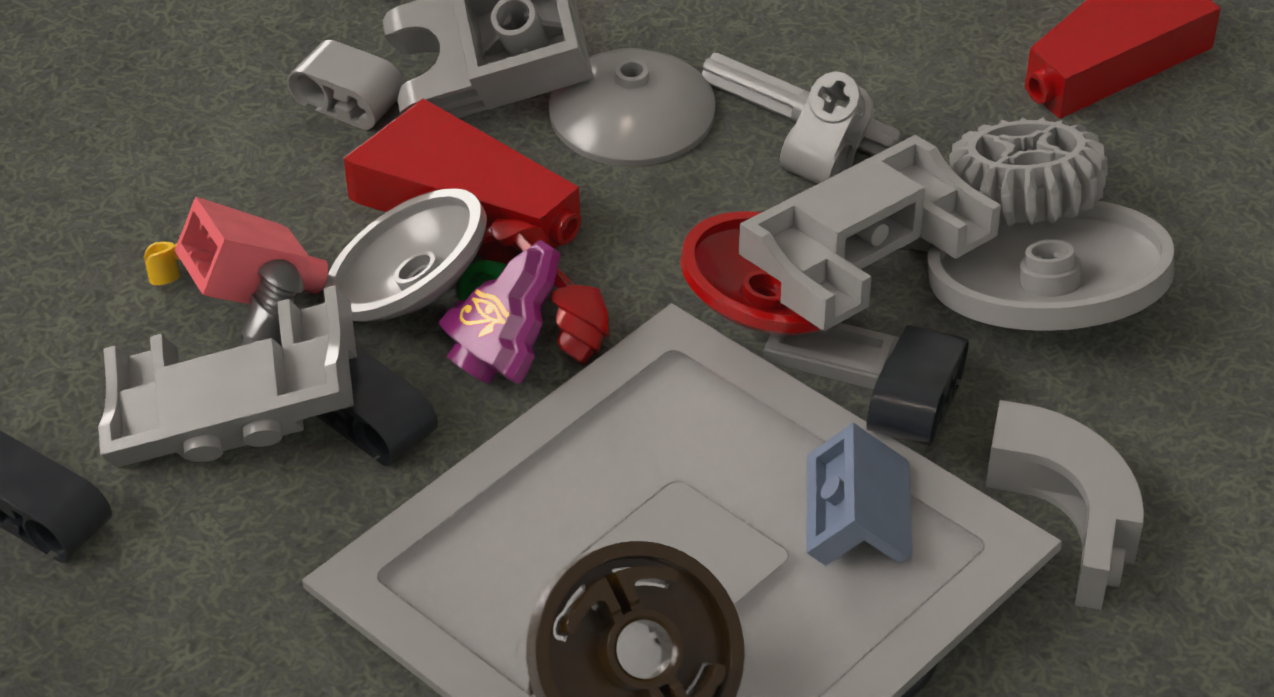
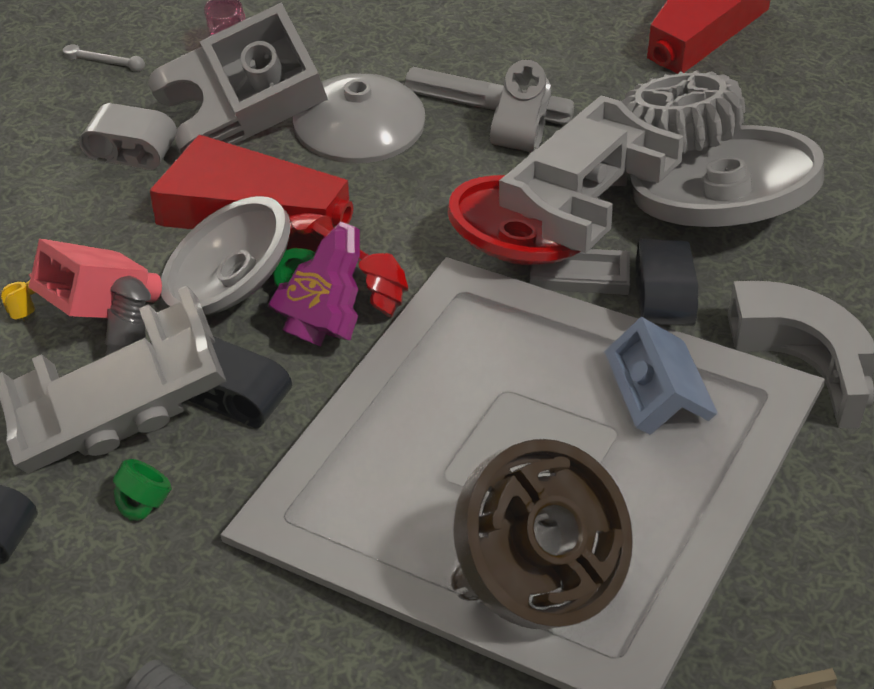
camera: 15 degrees left, 0 degrees up
none -> green tile [113,459,172,521]

